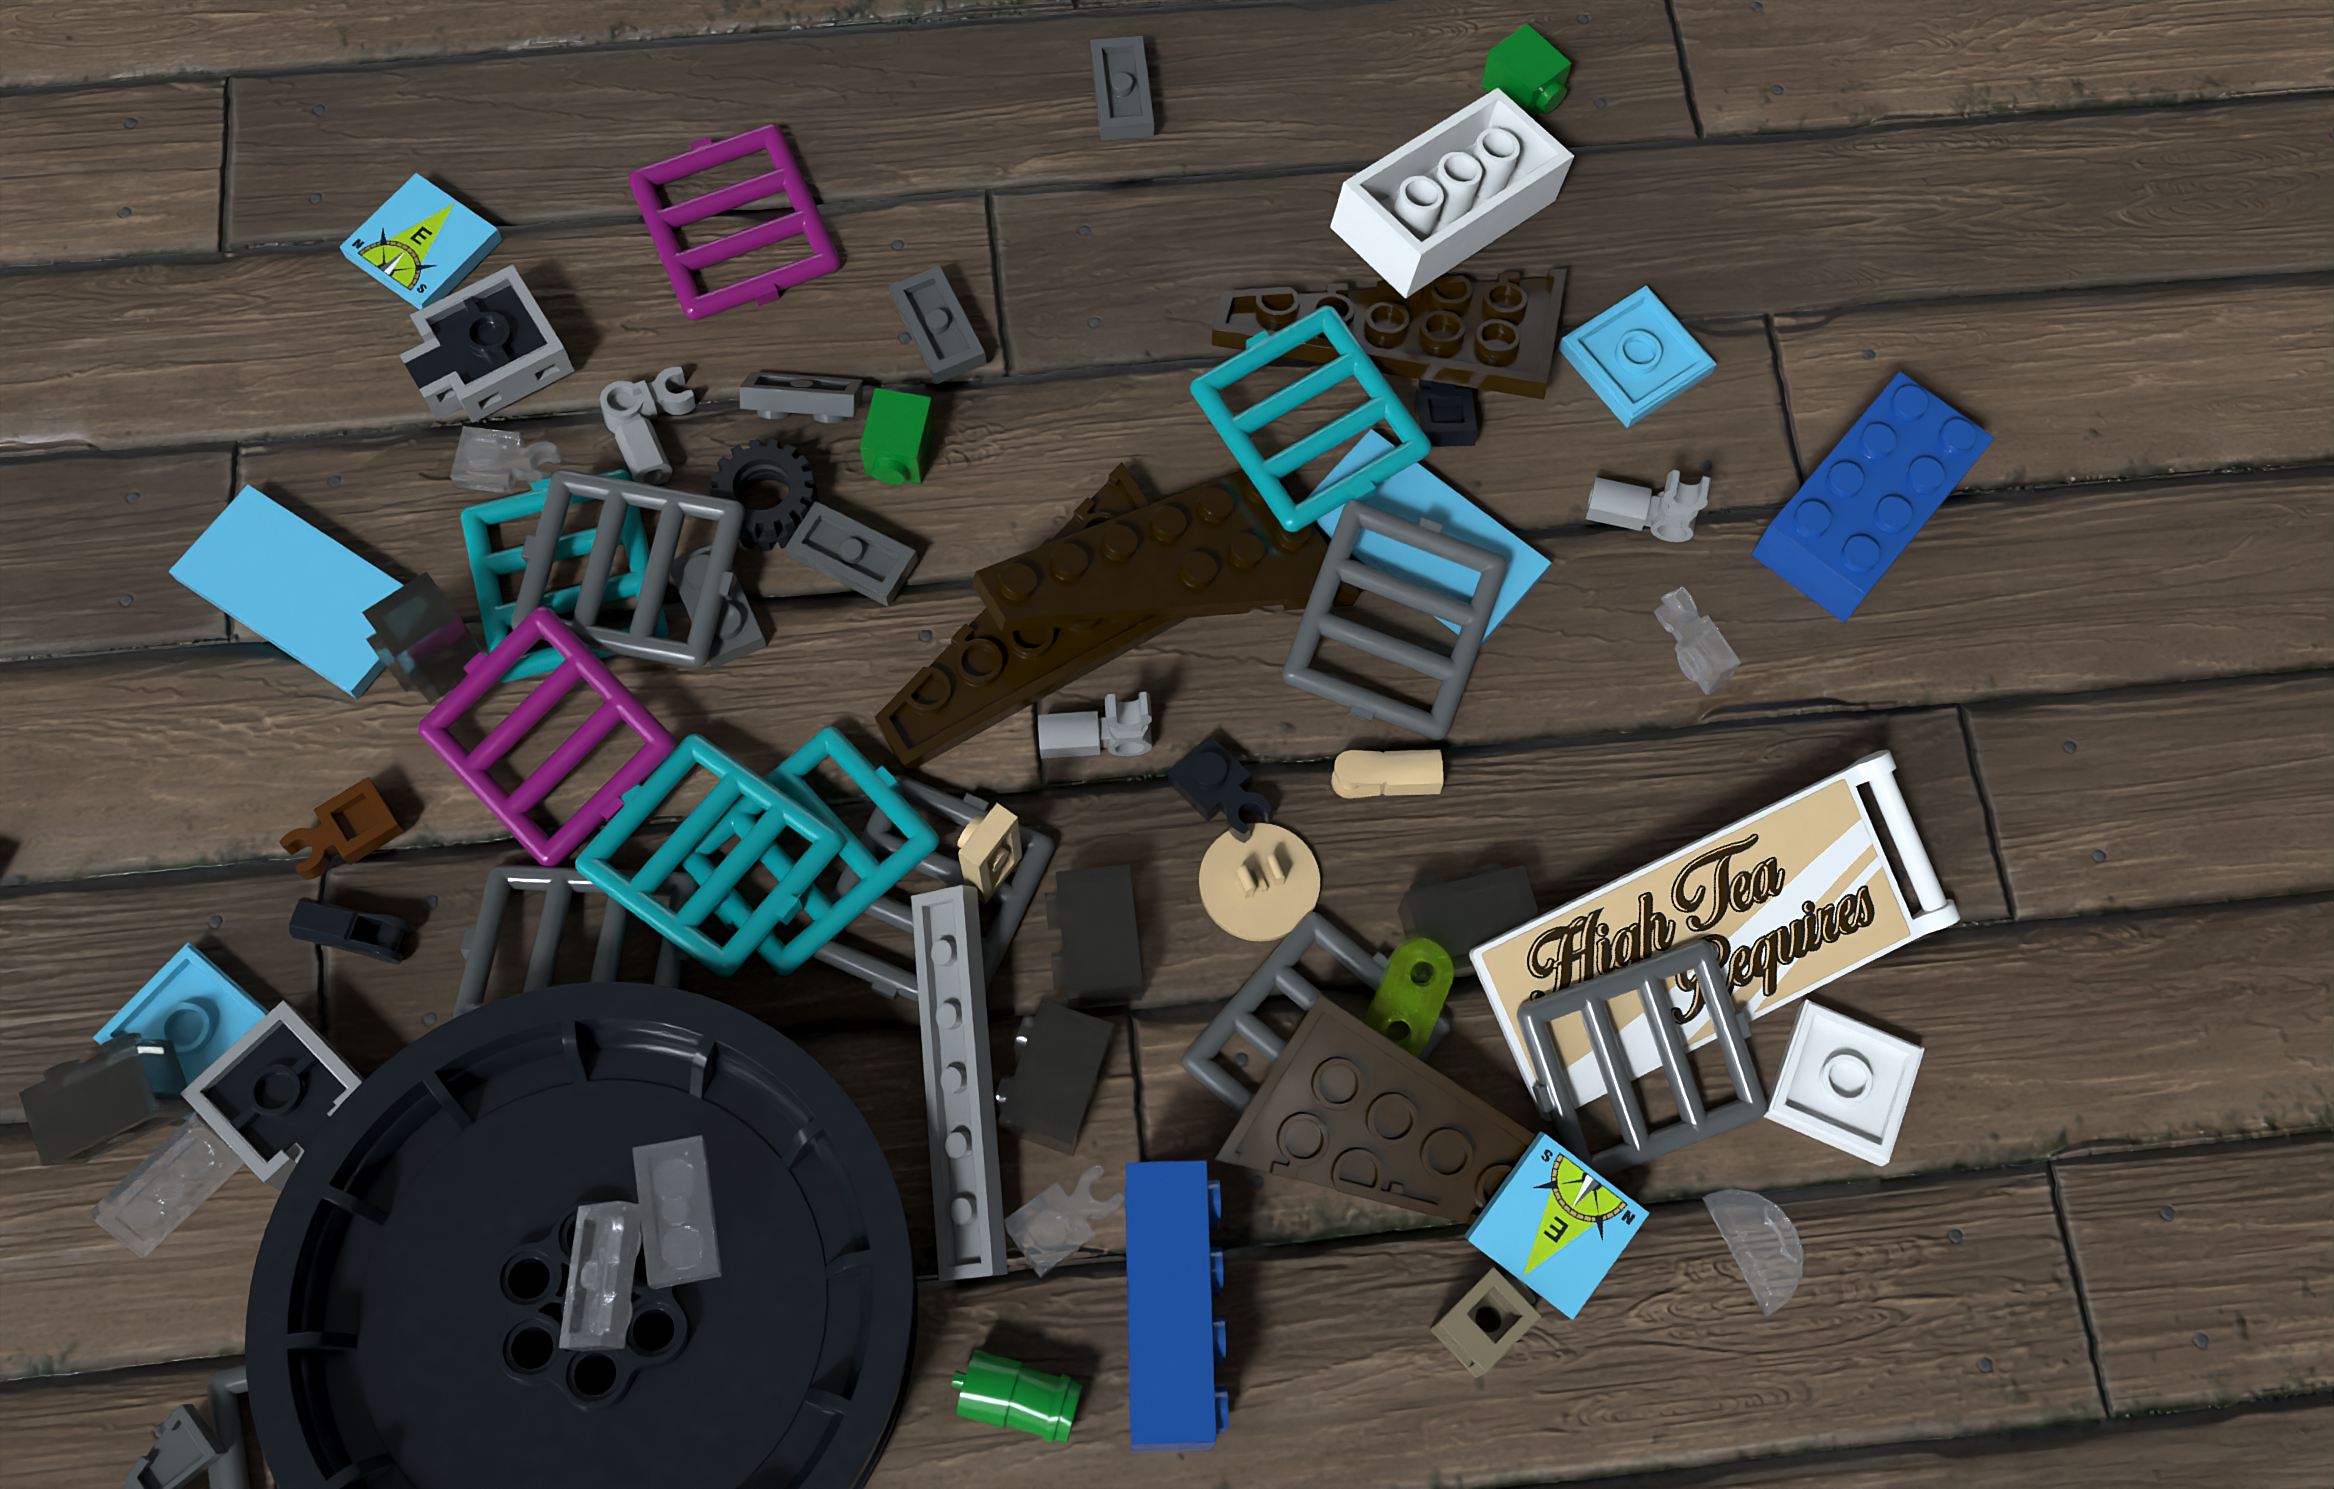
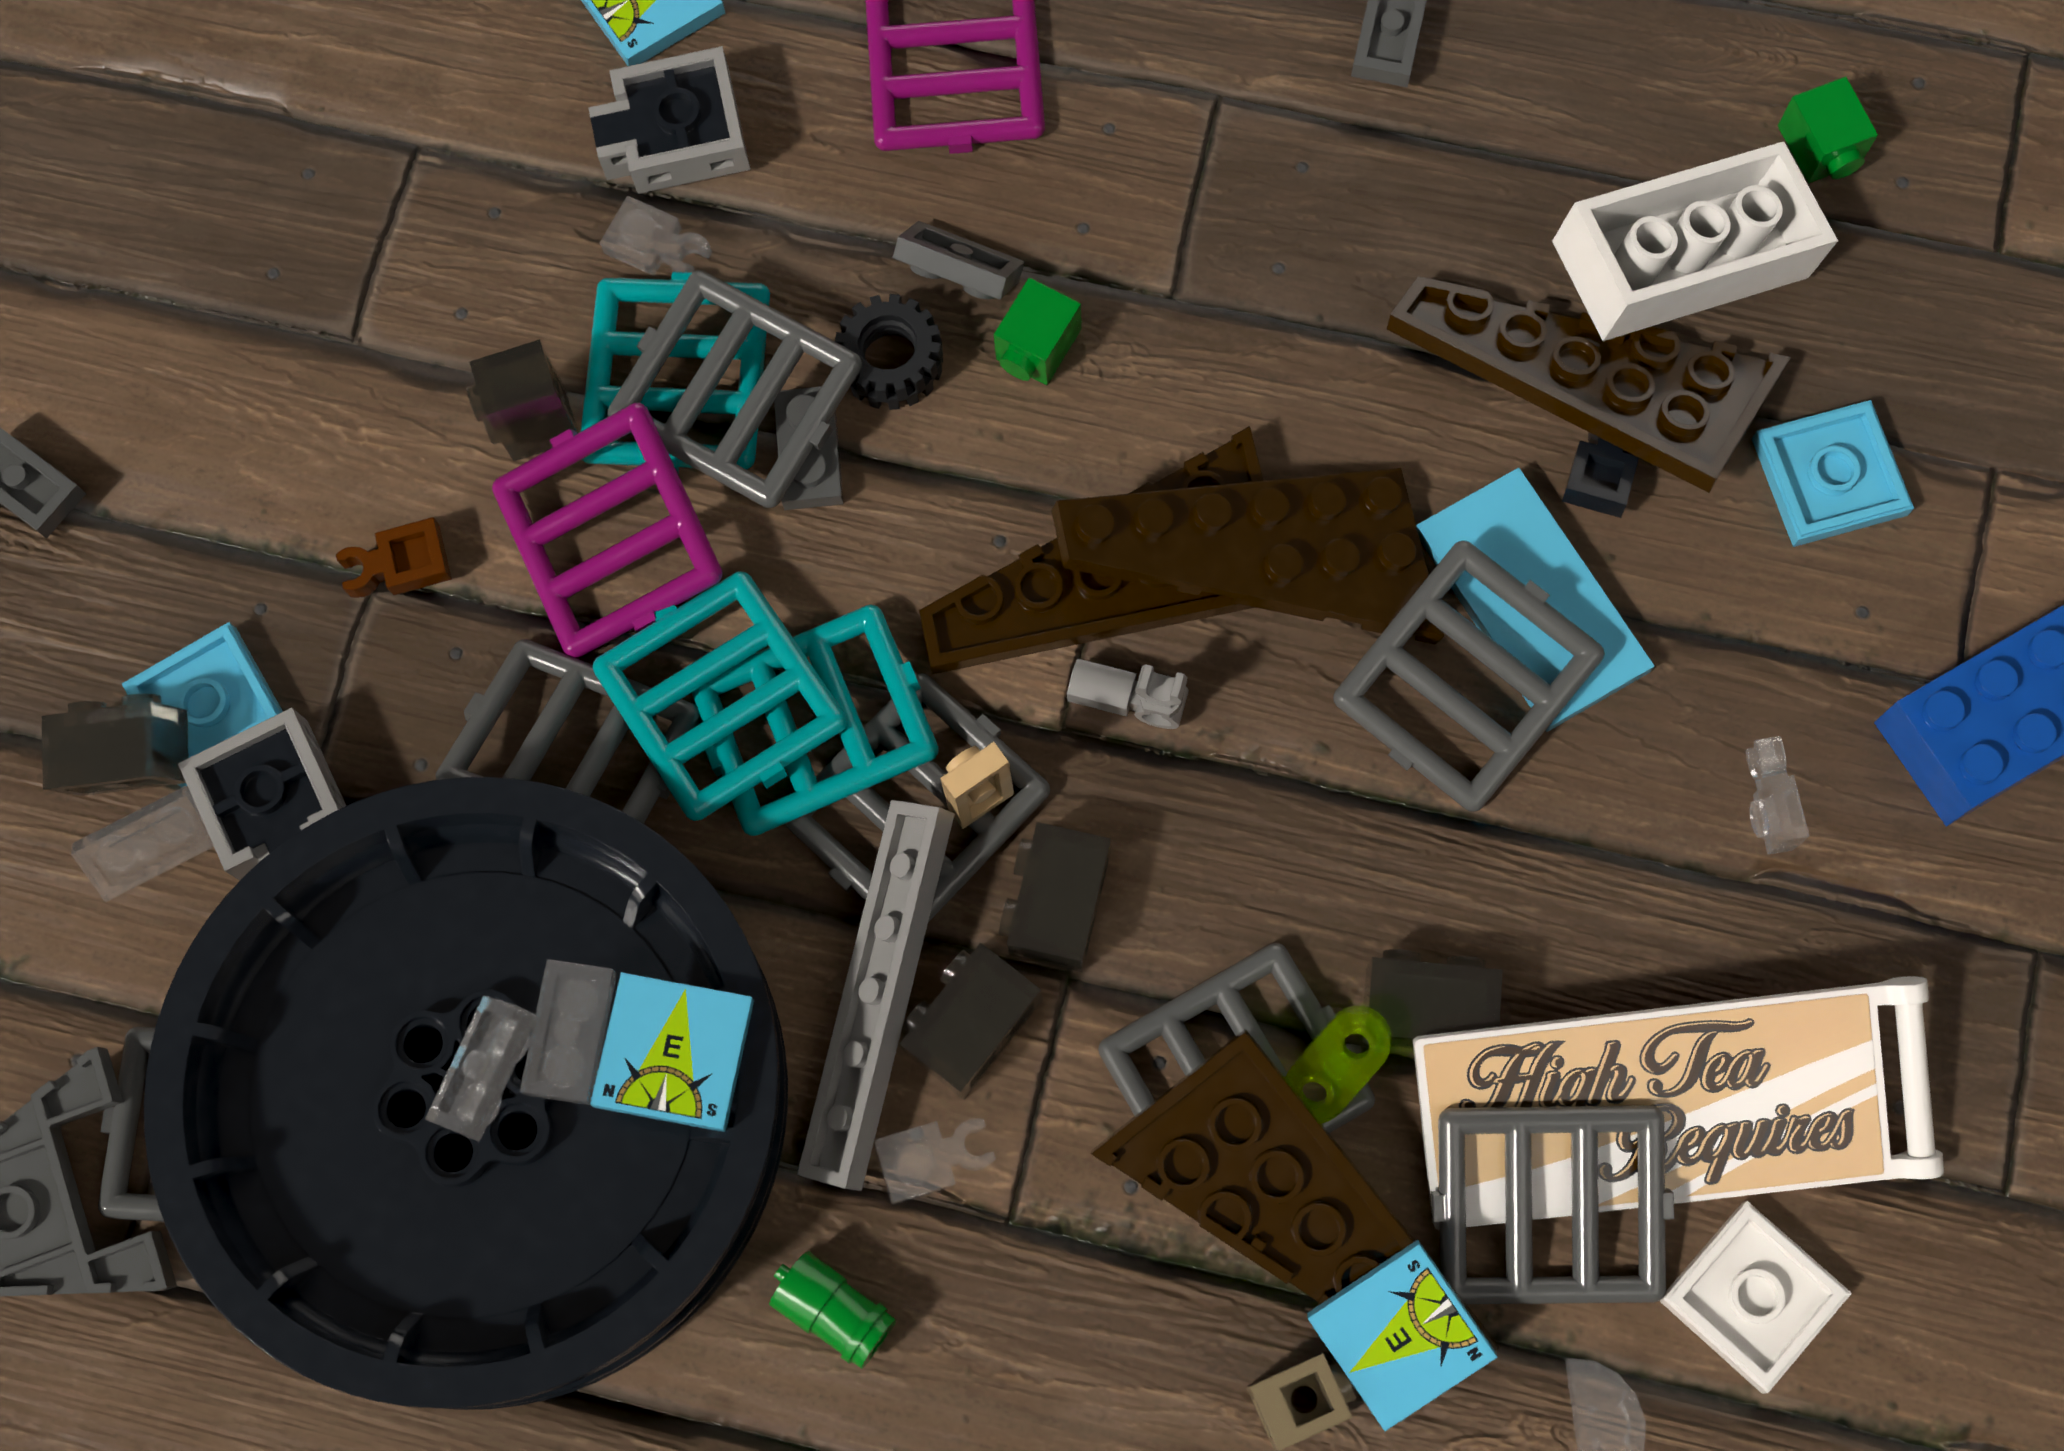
camera: 30 degrees right, 5 degrees up
medium azure tile [169,485,434,700] -> none
black bar [289,897,415,964] -> none
light grey bar [600,367,696,486] -> none
dark grey plate [785,501,918,607] -> none
dark grey plate [889,265,986,385] -> none
blue brick [1125,1161,1229,1452] -> none
black plate [1167,735,1273,843] -> none
teal bar [1190,305,1432,532] -> none
tan piece [1199,823,1320,942] -> none
tan bar [1331,750,1443,798] -> none
light grey bar [1585,470,1712,542] -> none
none -> medium azure tile [590,973,754,1132]

